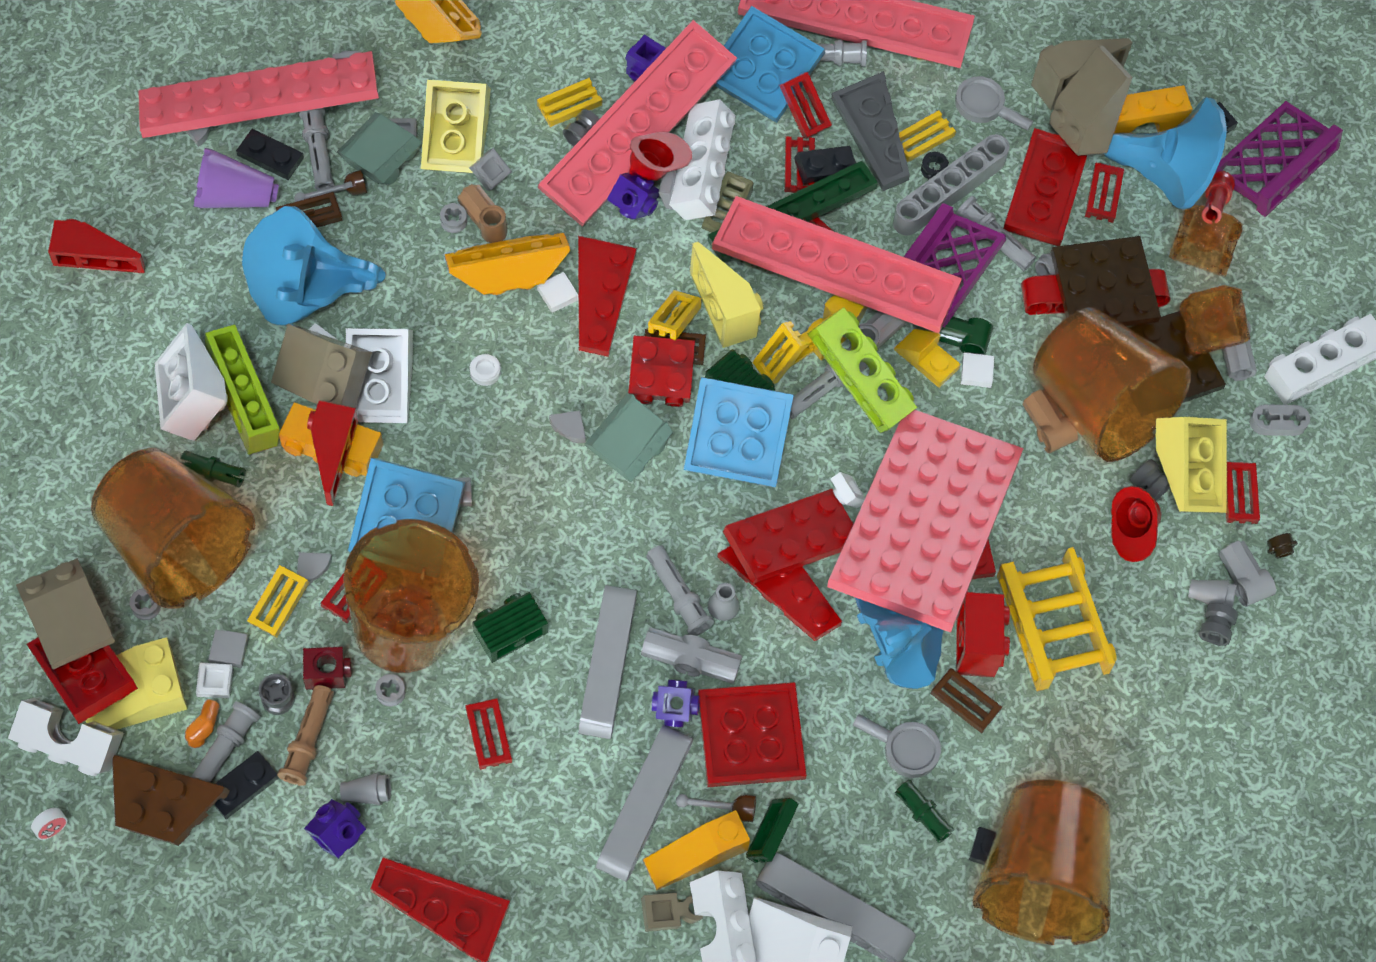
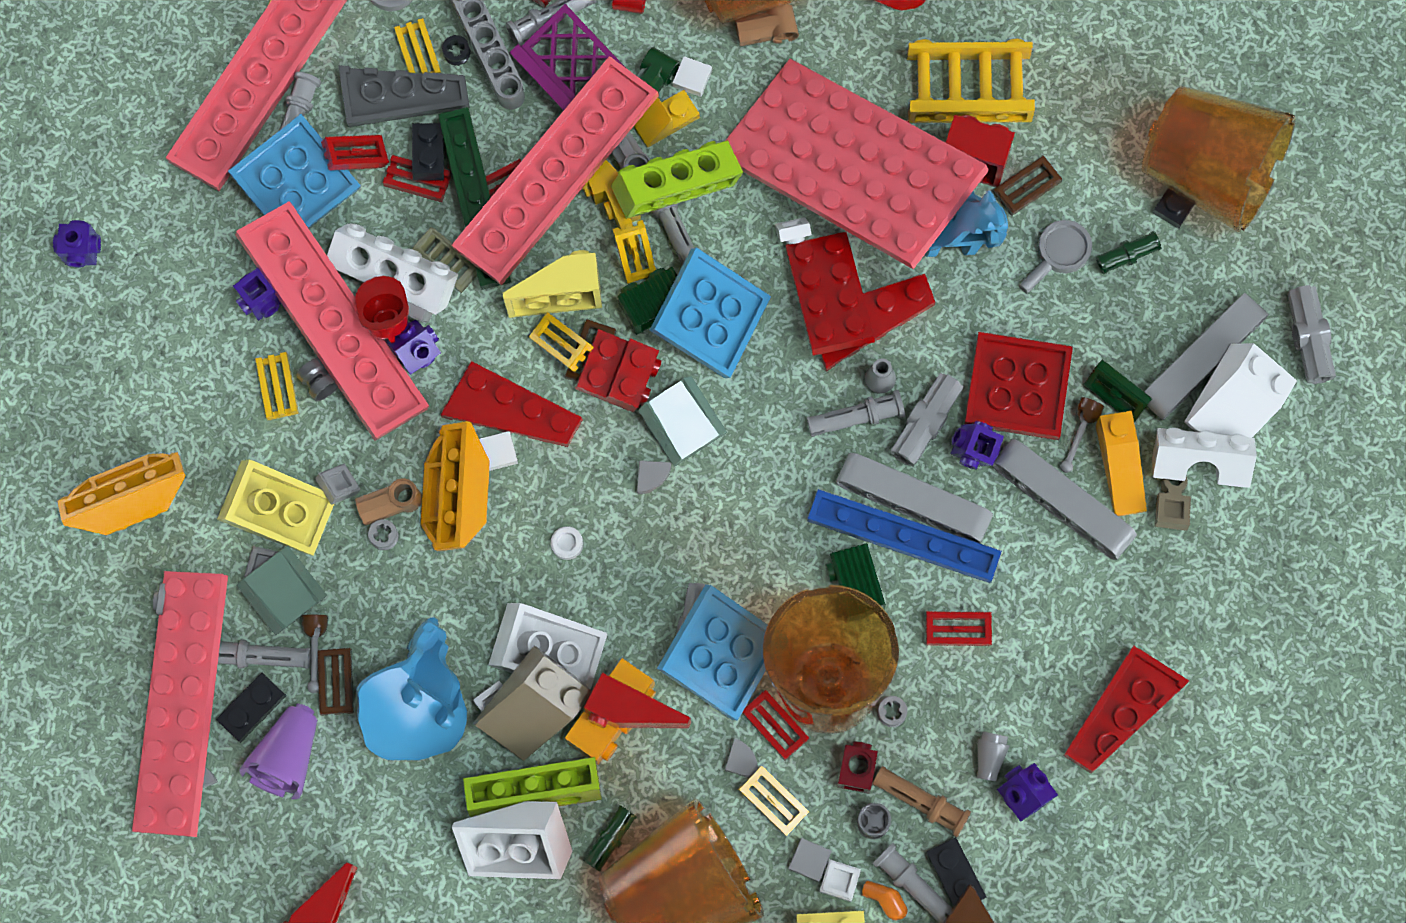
camera: 65 degrees left, 10 degrees up
none -> blue plate [807,489,1002,583]

